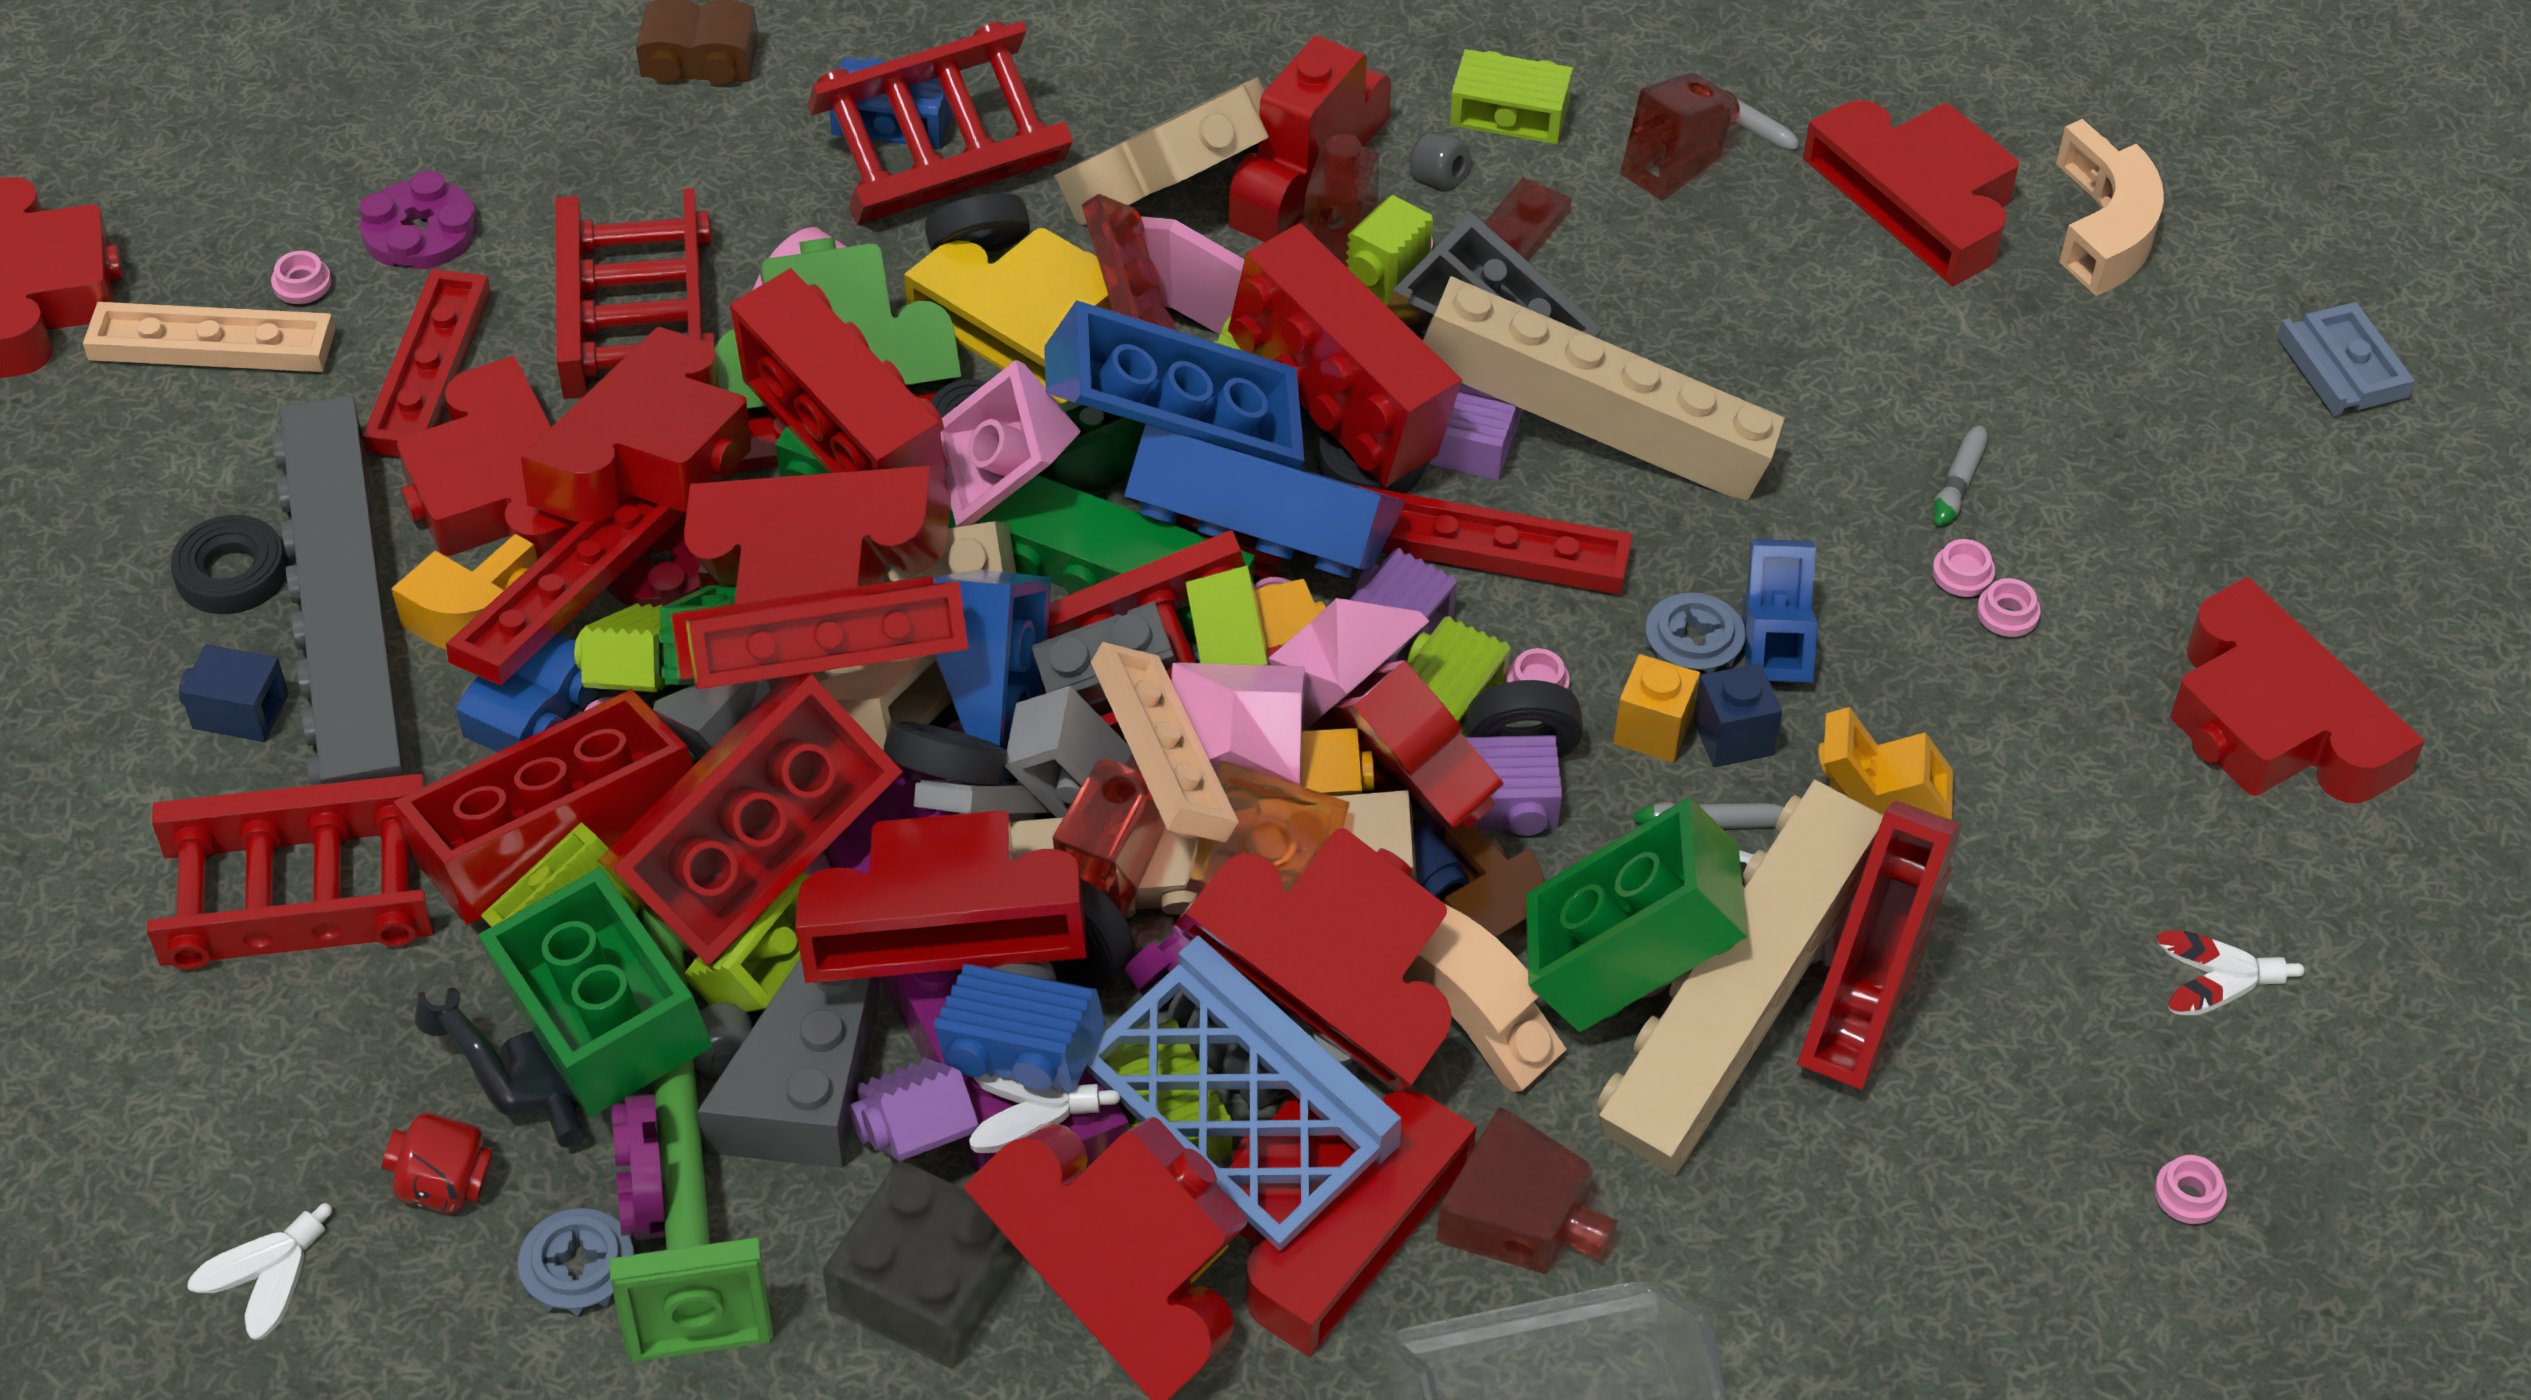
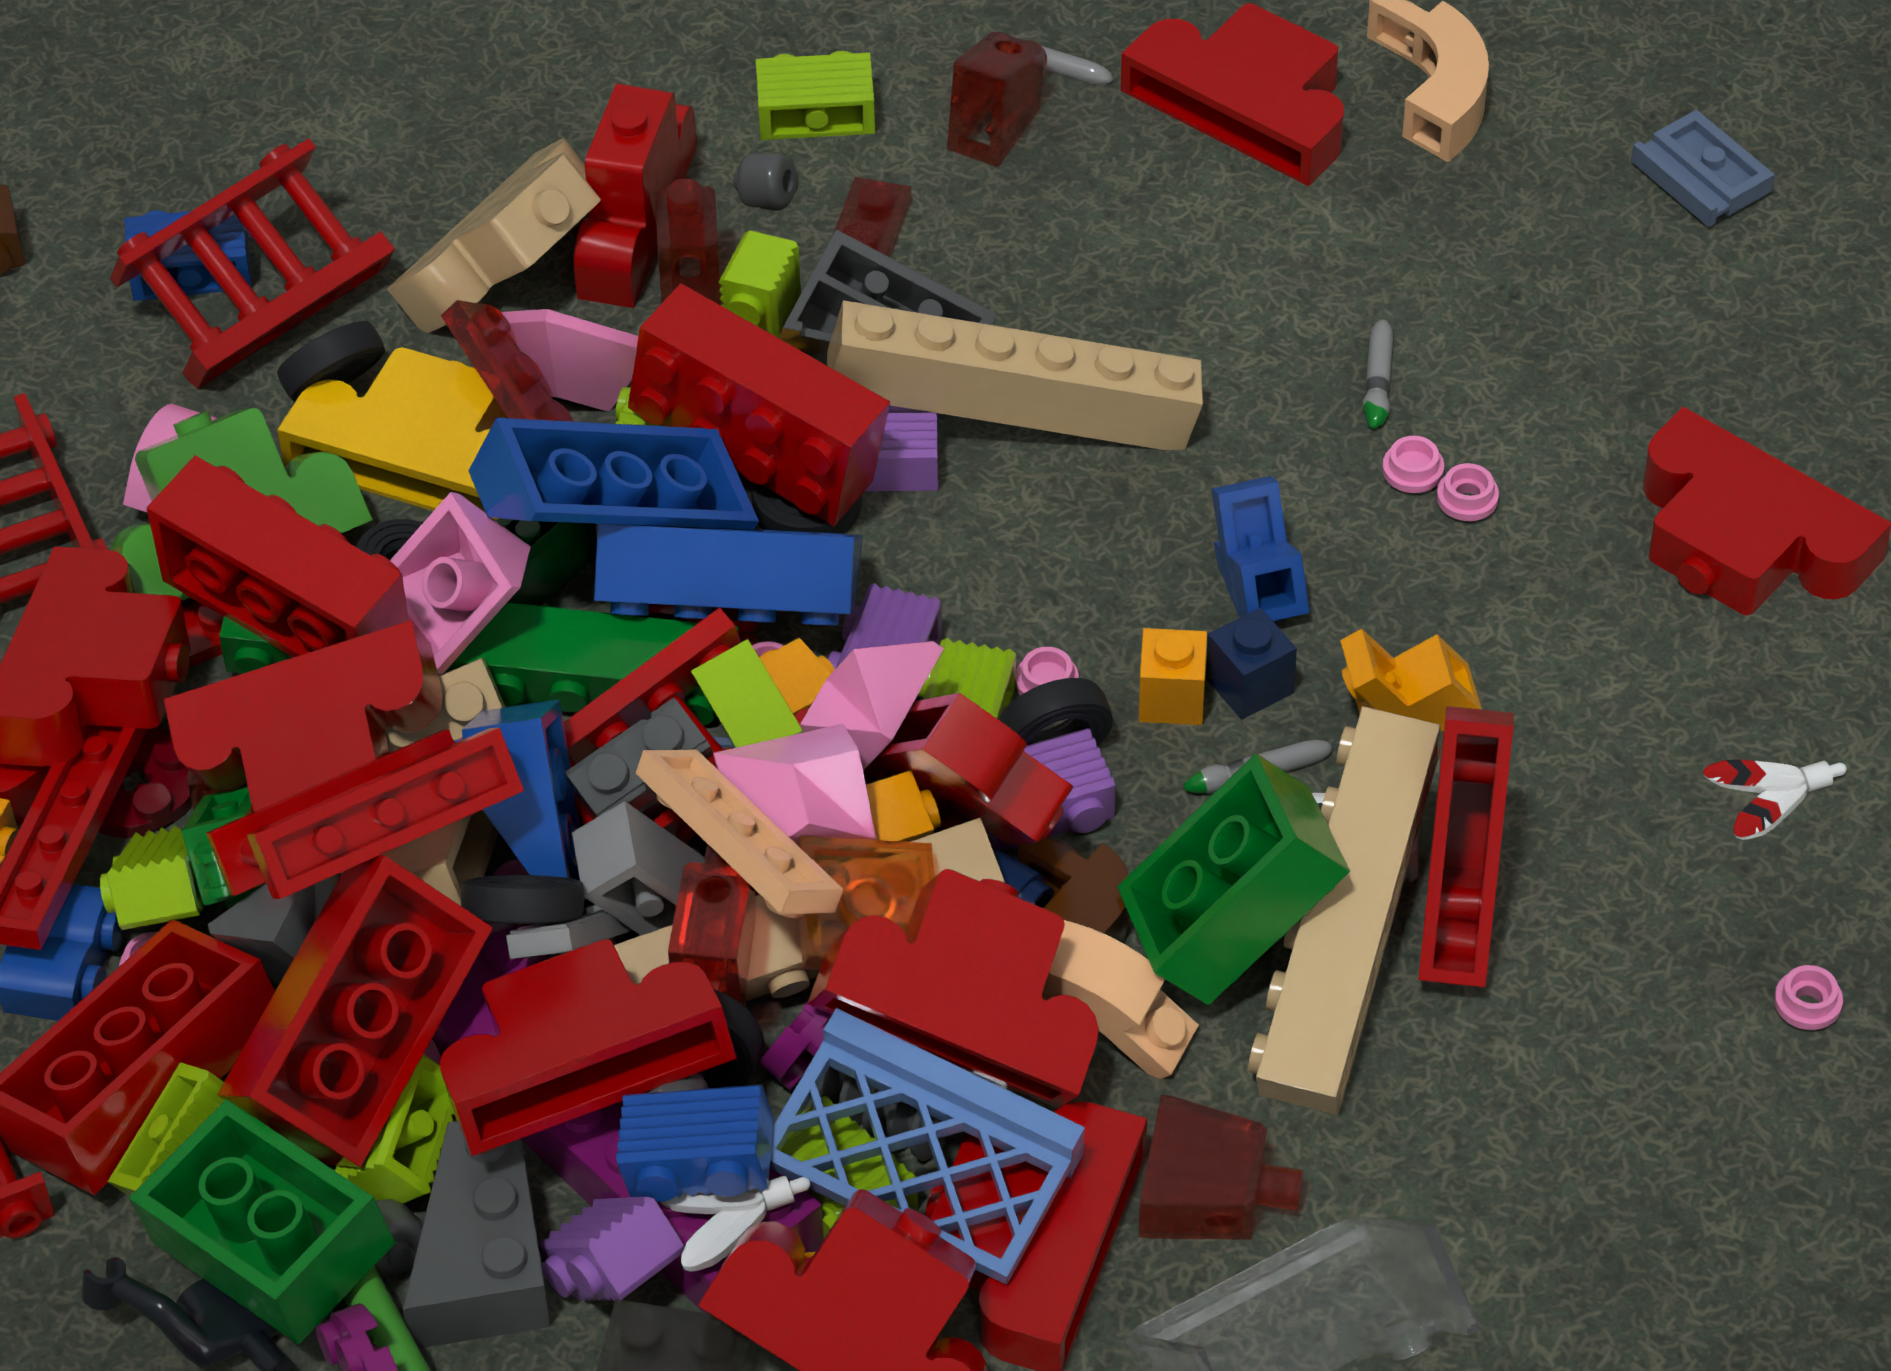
camera: 15 degrees left, 0 degrees up
red plate [1351,484,1633,595] -> none
sand blue gear [1645,593,1745,674] -> none

